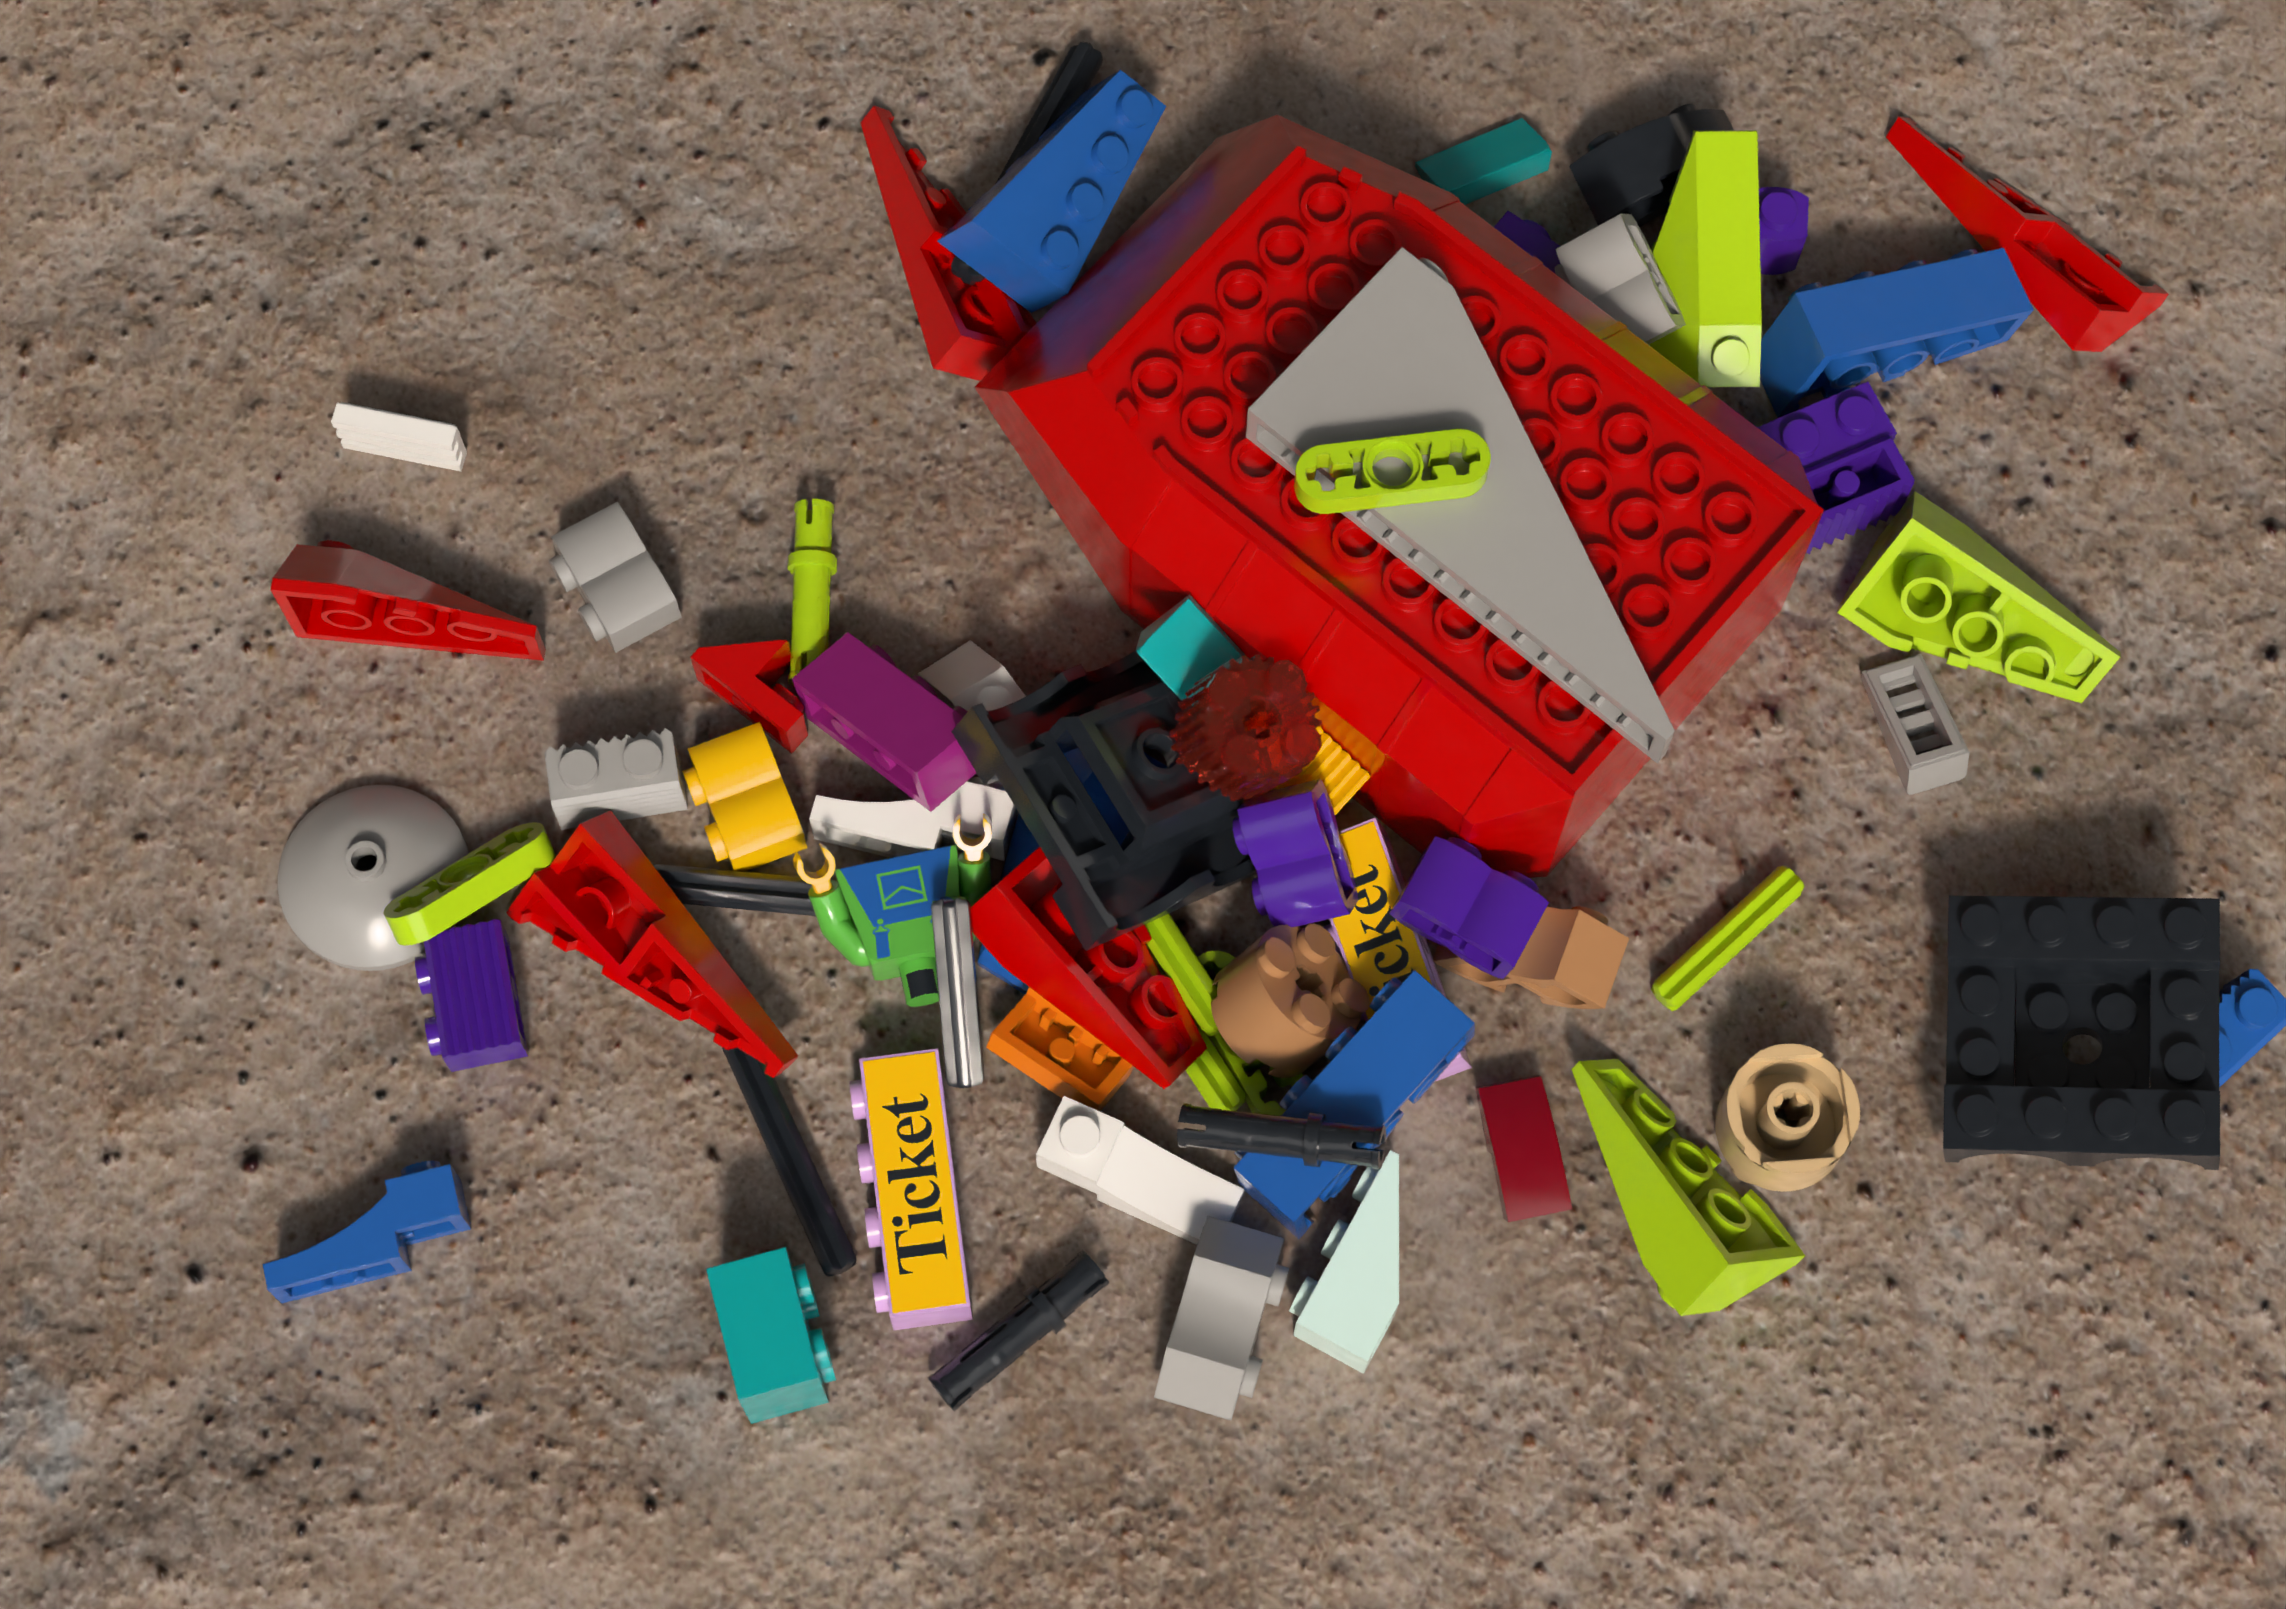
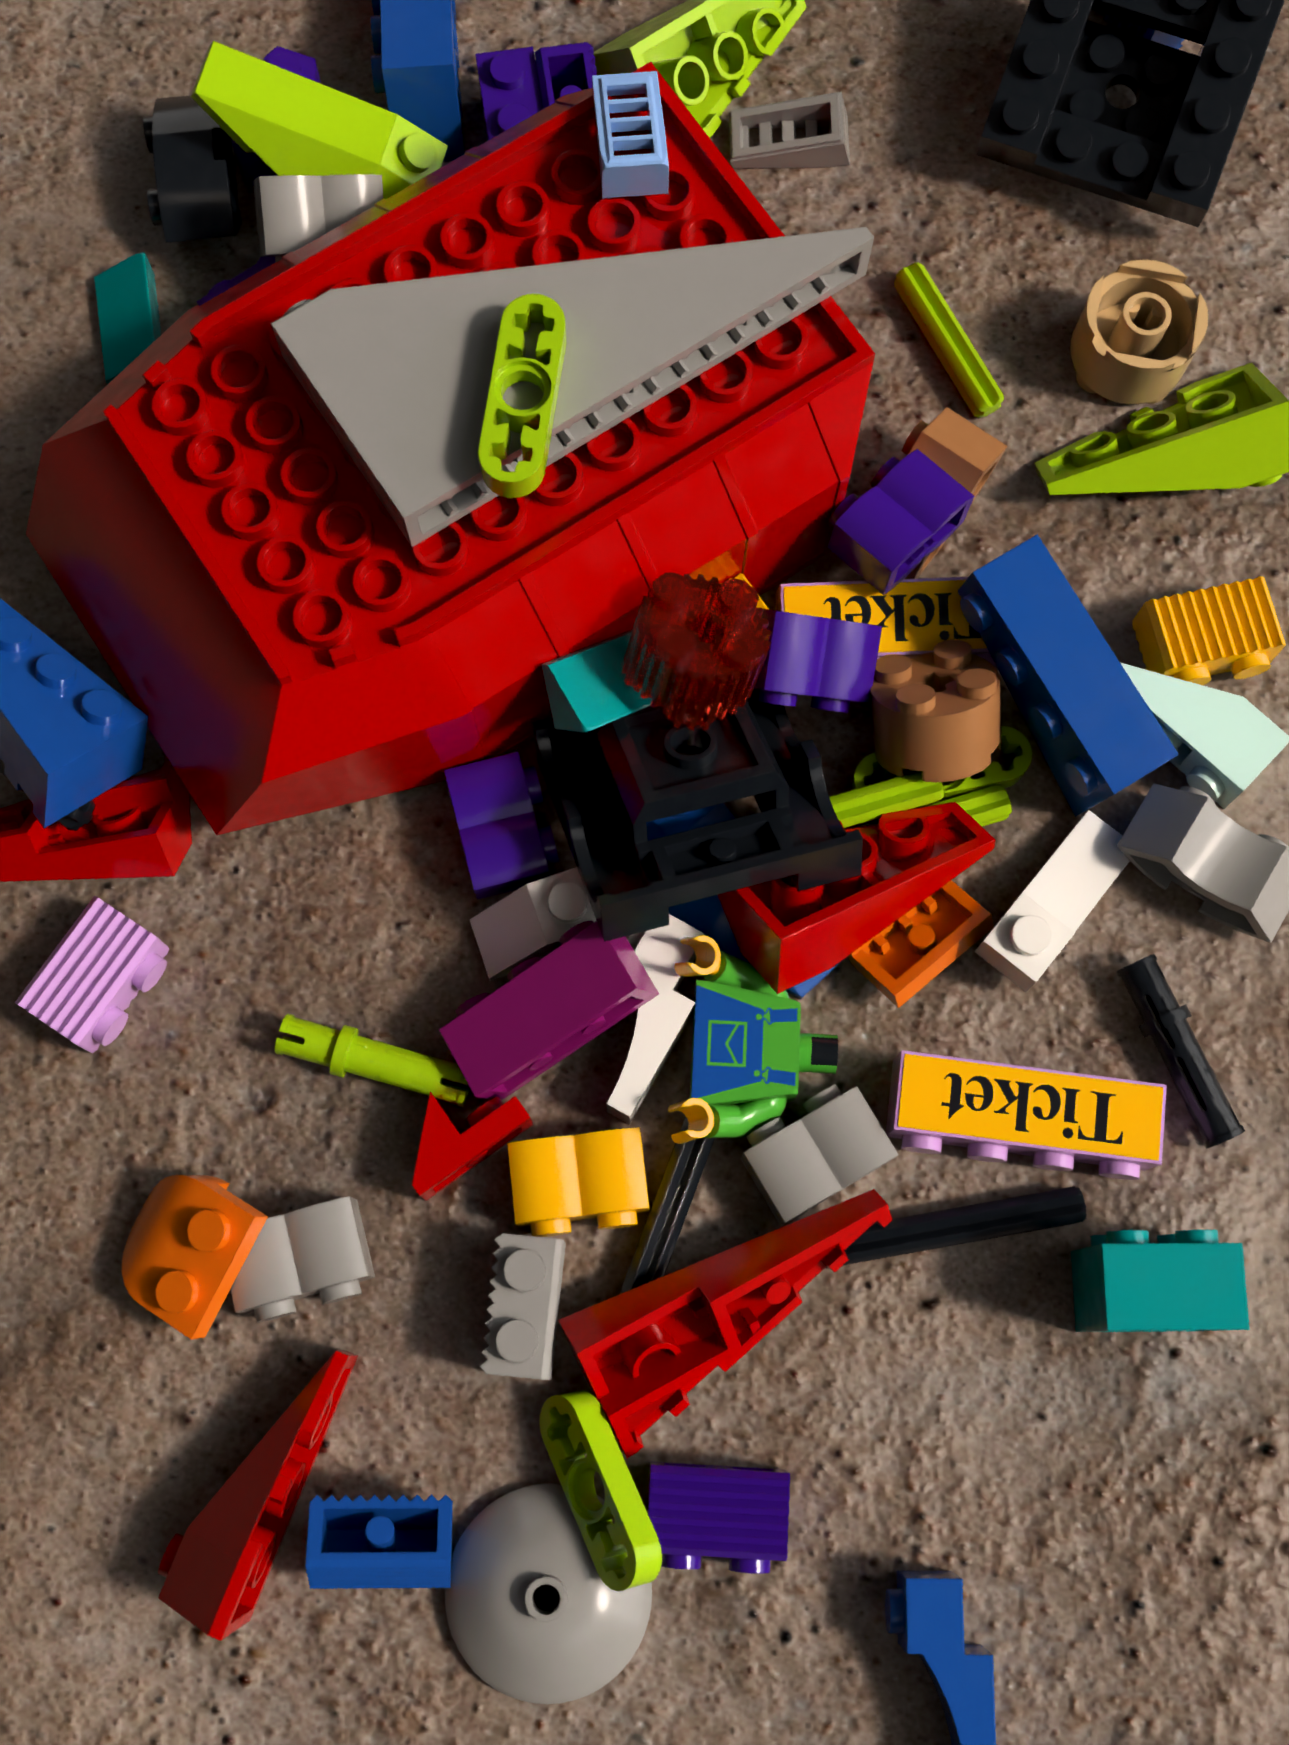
camera: 75 degrees left, 5 degrees up
white tile [331,402,467,472] -> none
axle [931,896,985,1088] -> none
black pin [1177,1103,1386,1170] -> none
dark red slope [1475,1075,1572,1222] -> none
none -> lavender brick [15,896,169,1053]
none -> orange slope [122,1175,268,1340]
none -> blue brick [305,1494,453,1589]
none -> dark purple brick [444,752,559,900]
none -> light blue slope [592,71,669,198]
none -> light grey brick [740,1084,899,1226]
none -> yellow brick [1132,576,1286,685]

